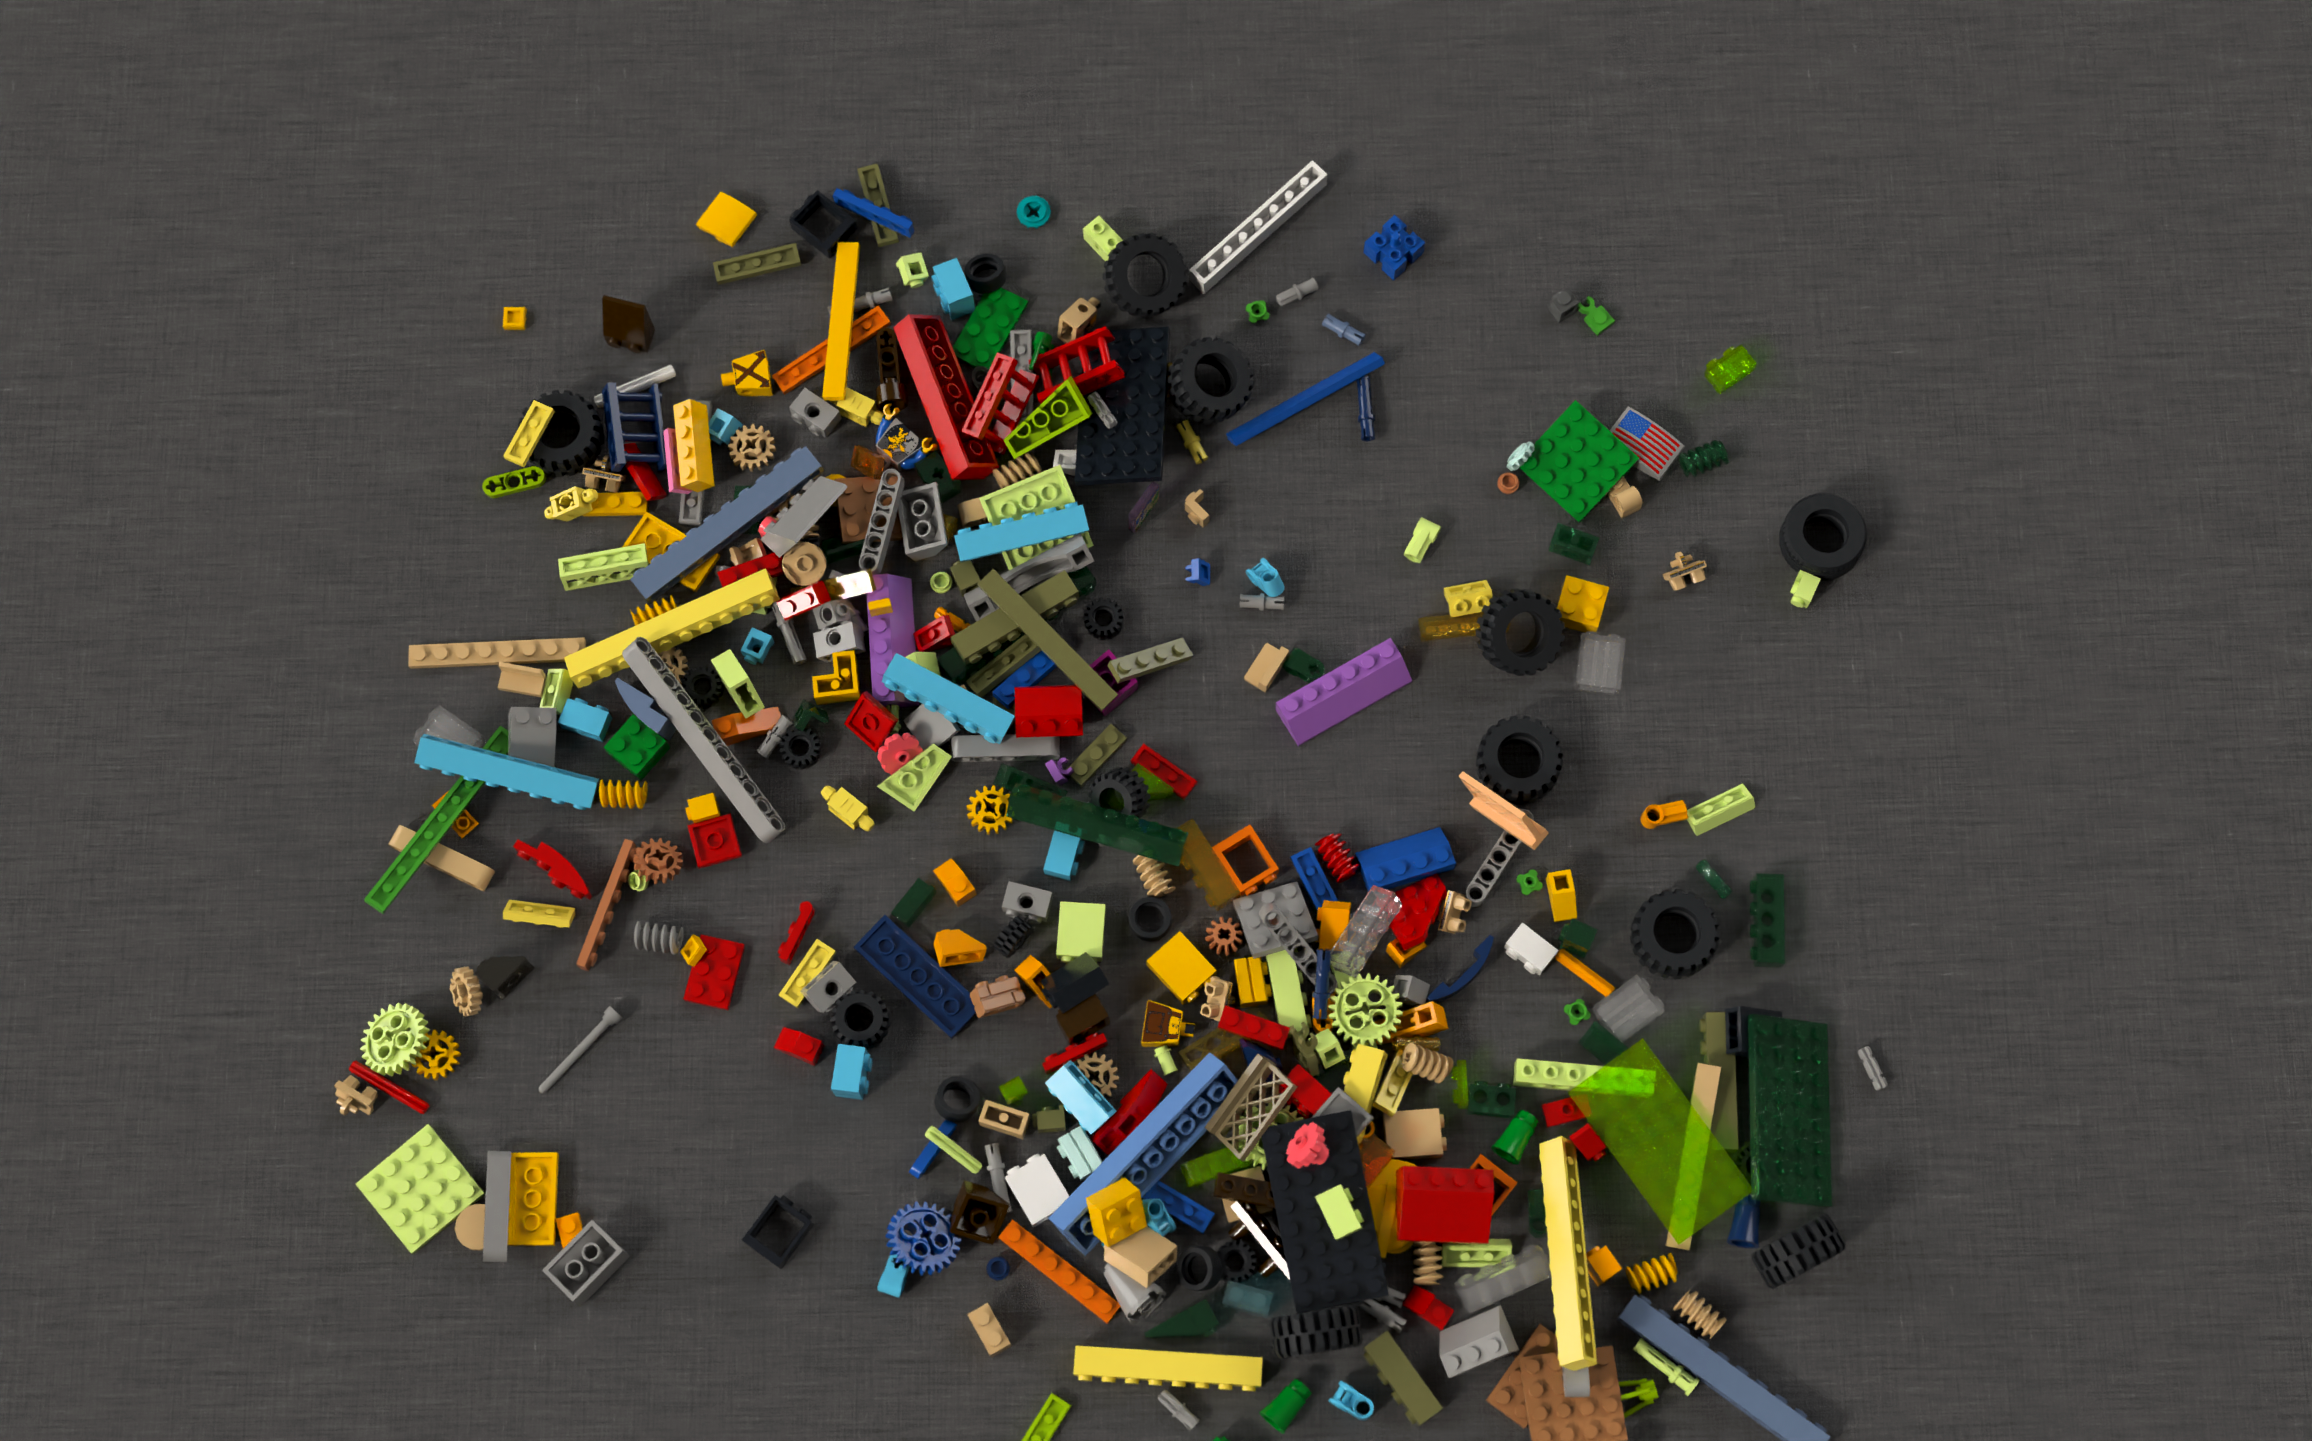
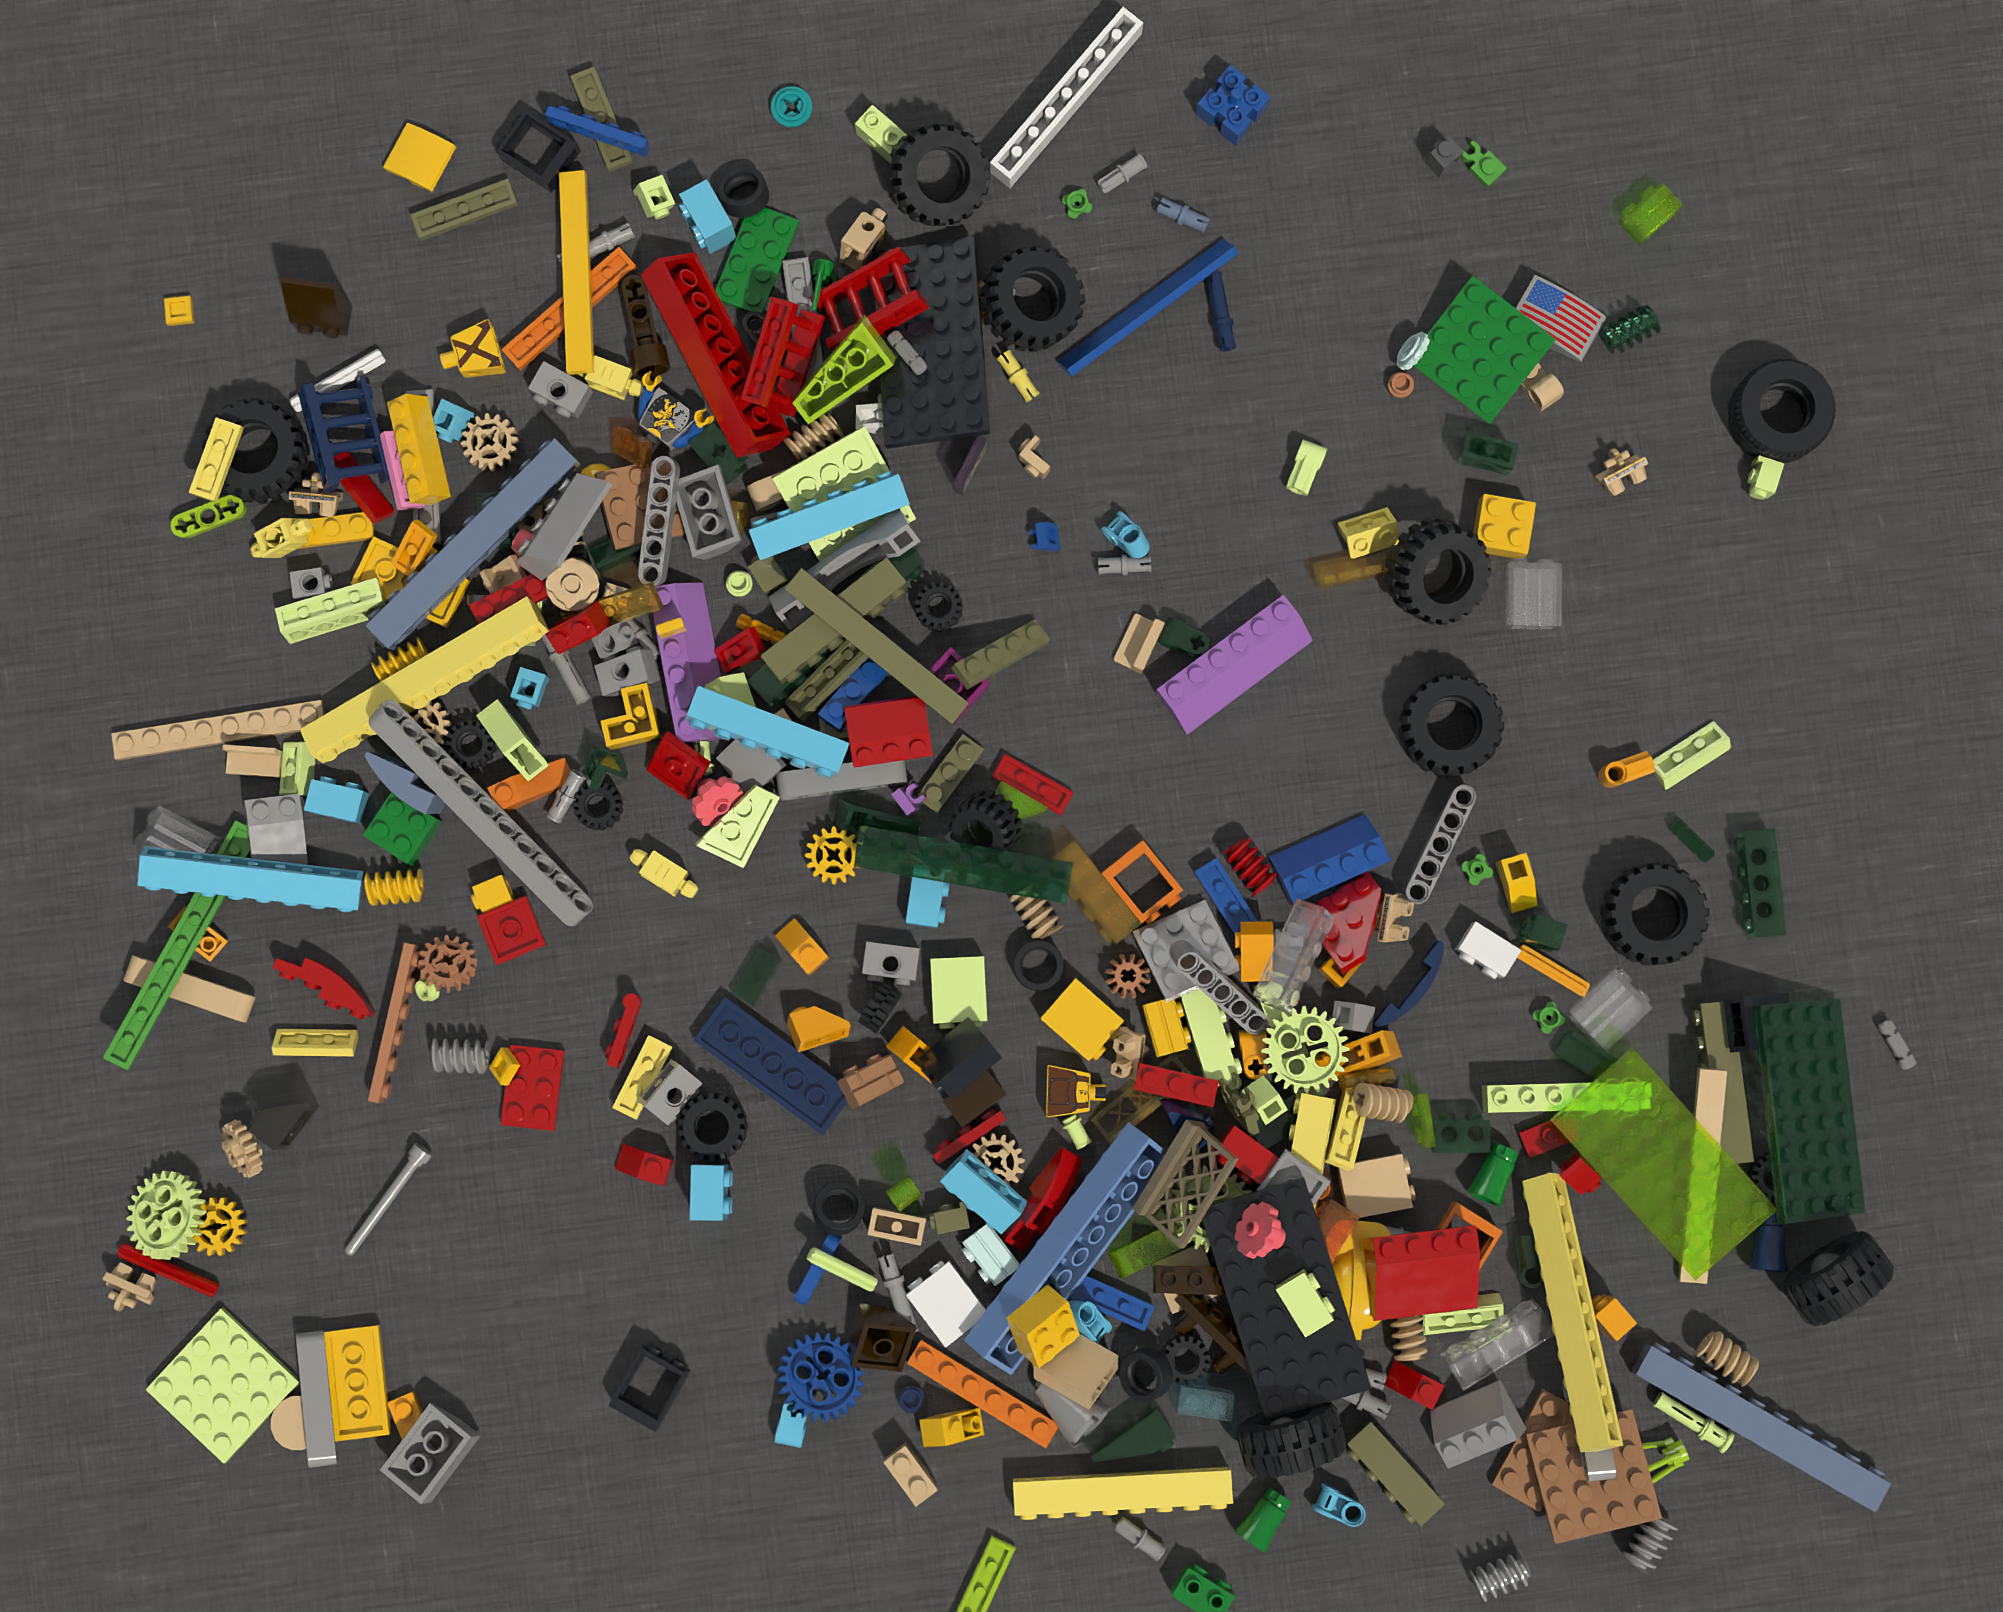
camera: 10 degrees left, 10 degrees up
dark blue pin [1312,949,1332,1019] -> none
light nougat fence [1459,771,1549,850] -> none
yellow piece [1626,1253,1678,1294] -> none
none -> light grey brick [289,567,333,601]
none -> light orange slope [391,519,438,577]
none -> yellow slope [919,1408,984,1447]

